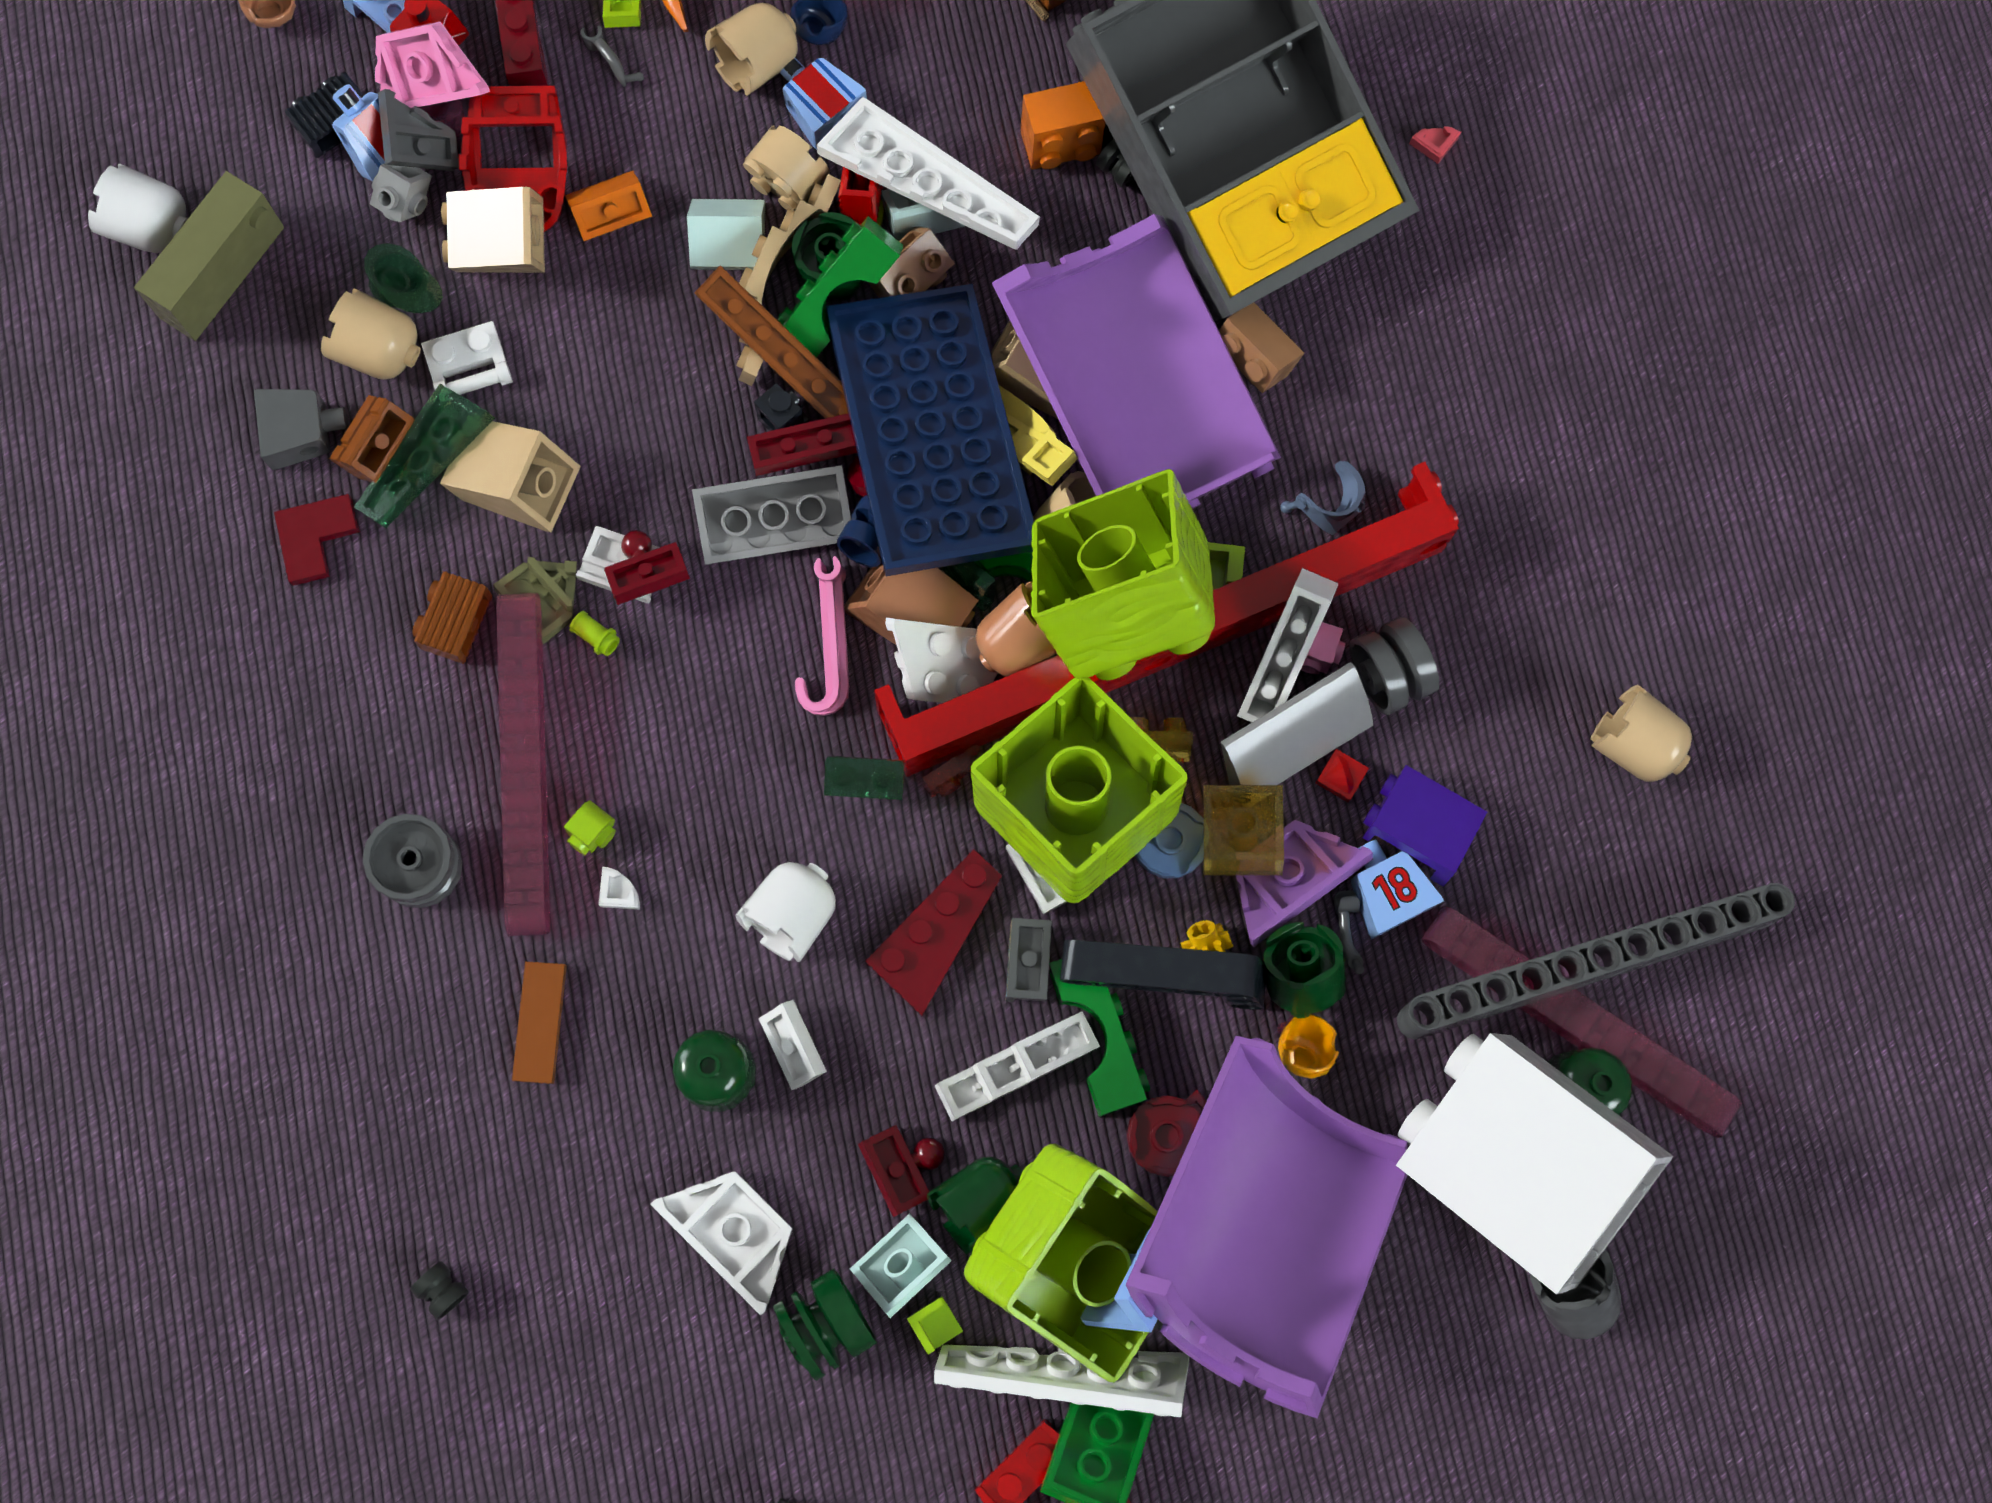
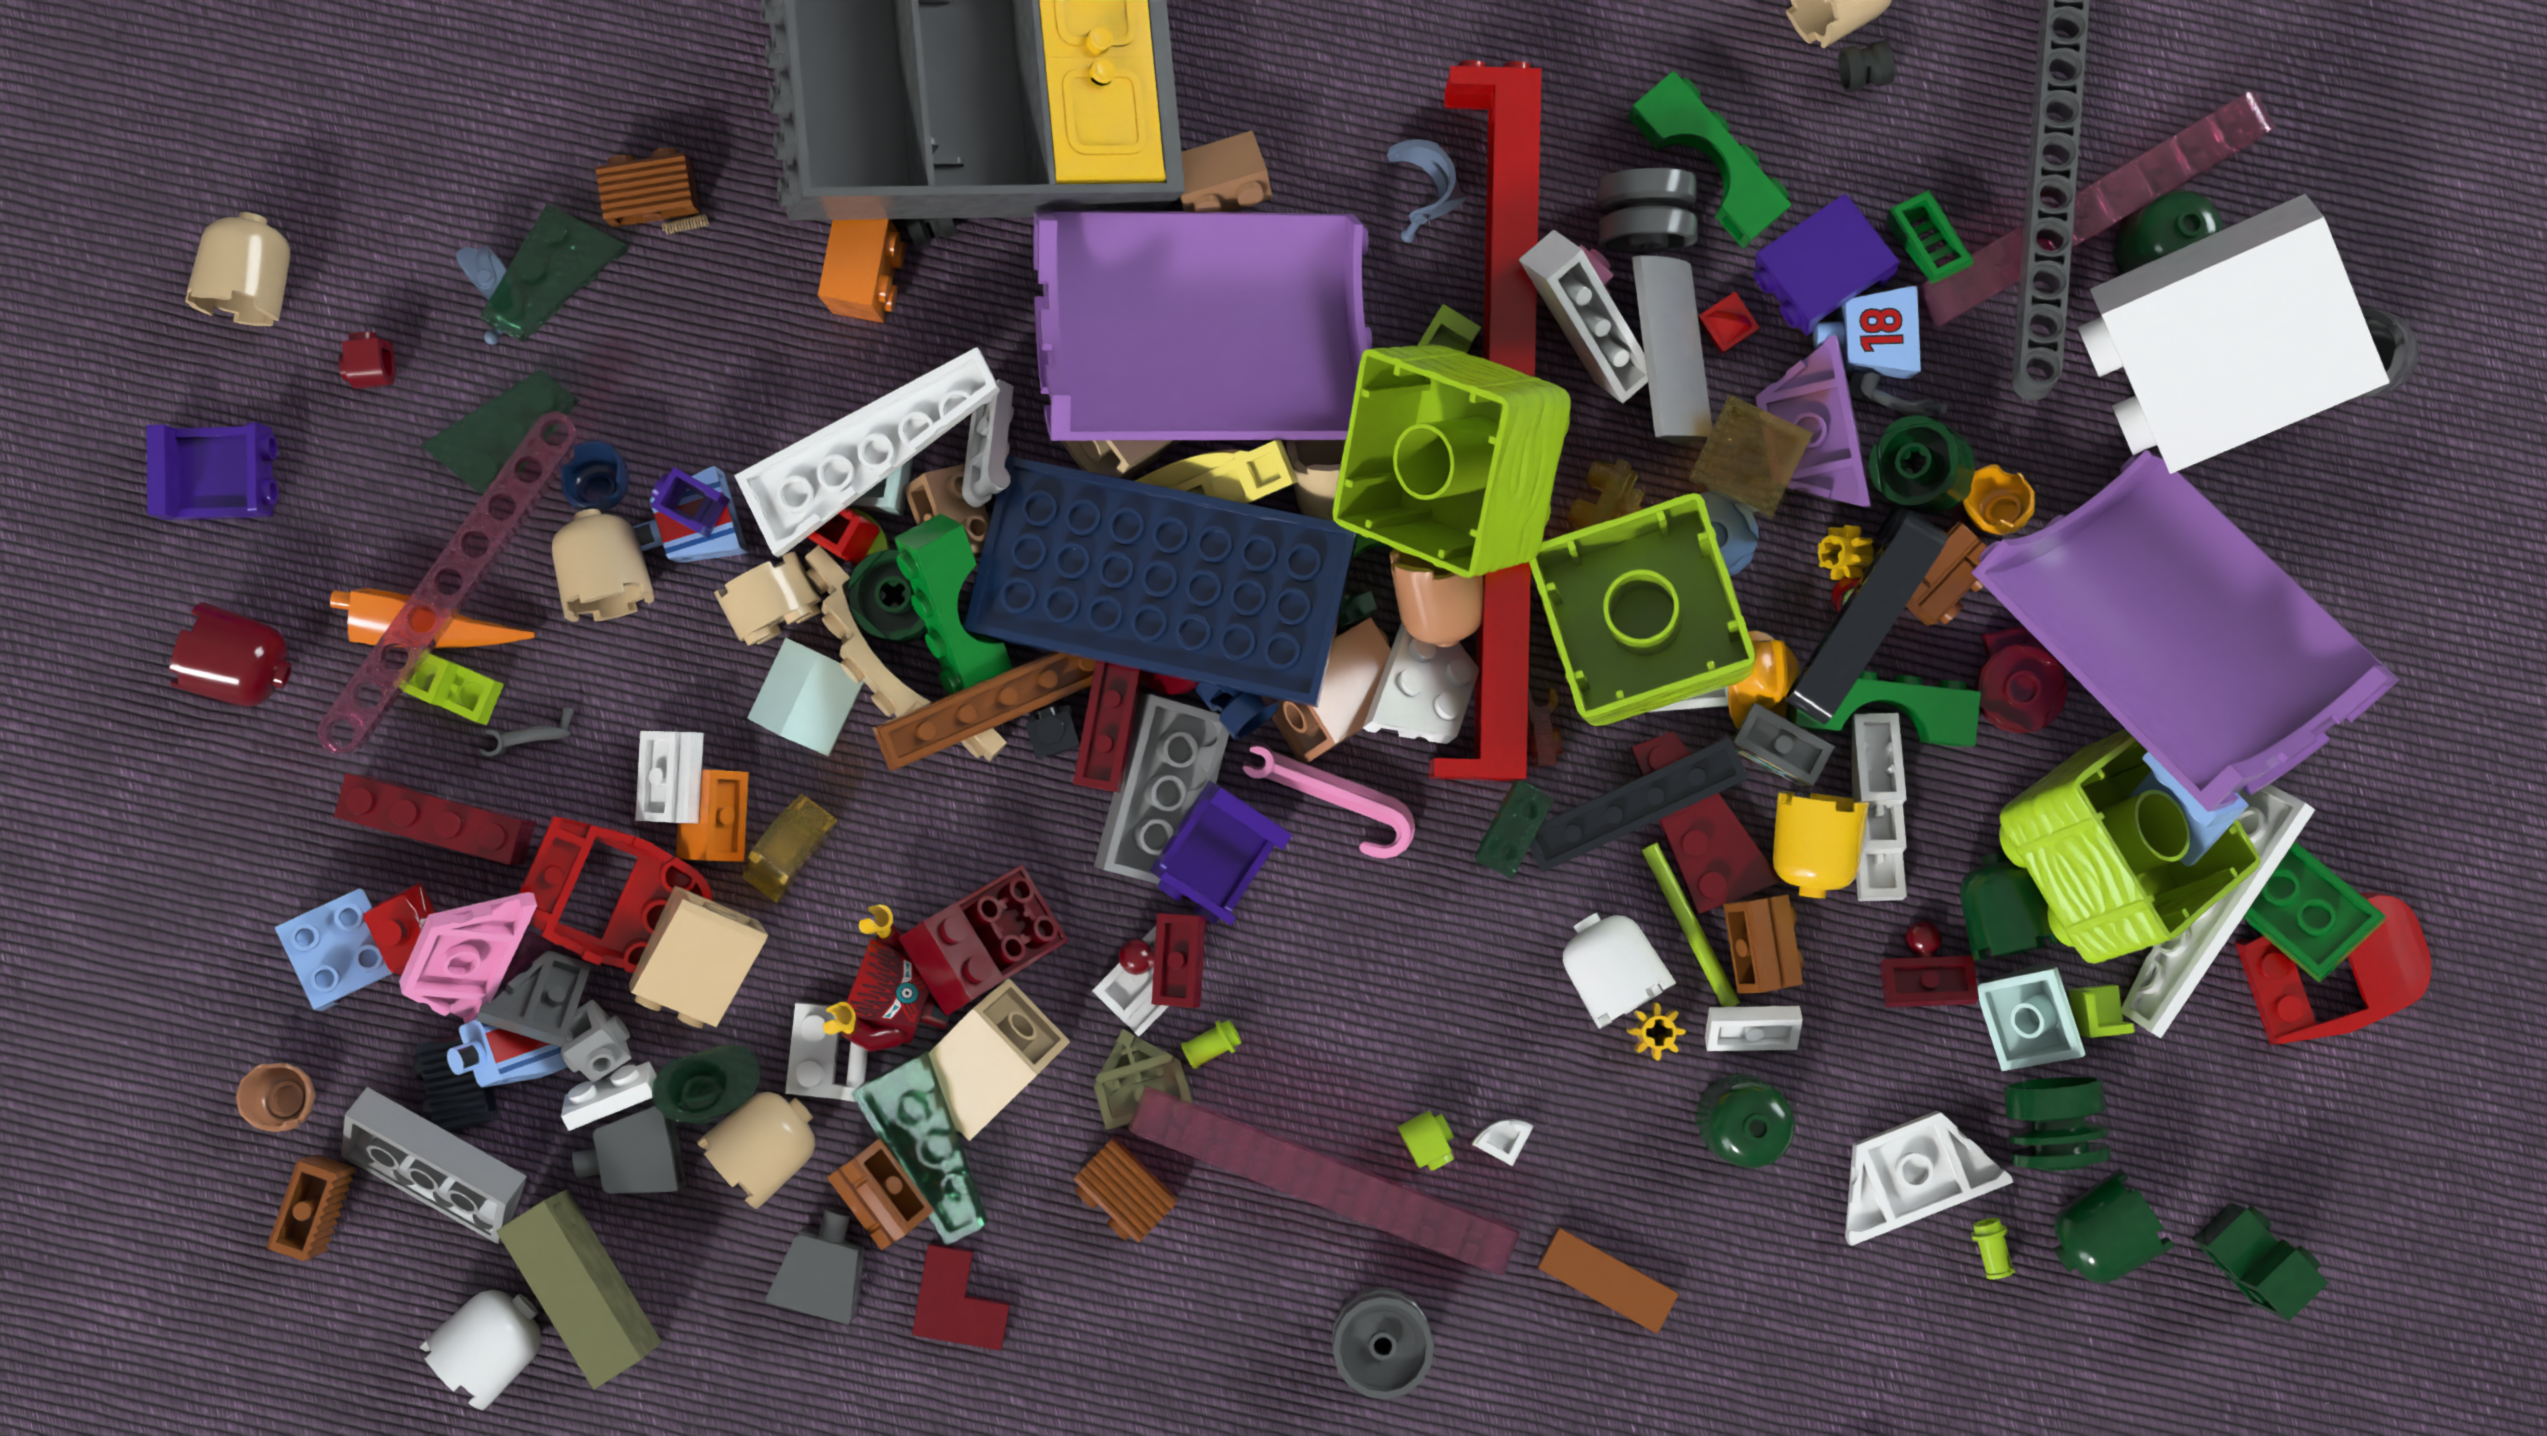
camera: 65 degrees left, 10 degrees up
none -> dark orange brick [266,1154,356,1261]
none -> light grey slope [341,1087,527,1244]
none -> white plate [561,1061,657,1131]
none -> dark grey torso [572,1100,688,1194]
none -> white plate [635,731,704,824]
none -> dark purple window [651,467,730,538]
none -> clear yellow brick [741,793,838,903]
none -> torso [823,904,950,1052]
none -> dark red slope [898,865,1069,1016]
none -> white plate [962,379,1014,508]
none -> dark purple panel [1149,780,1292,925]
none -> black plate [1523,737,1749,873]
none -> green arch [1627,71,1792,249]
none -> yellow gear [1627,1002,1686,1060]
none -> lime bar [1641,842,1740,1007]
none -> dark orange brick [1723,894,1804,993]
none -> light orange piece [1728,630,1799,729]
none -> yellow cylinder [1773,791,1869,898]
none -> pearl dark grey wheel [1838,40,1895,93]
none -> green slope [1886,190,1974,284]
none -> dark orange brick [1906,522,1987,626]
none -> lime pin [1971,1218,2015,1279]
none -> dark green cylinder [2053,1169,2174,1284]

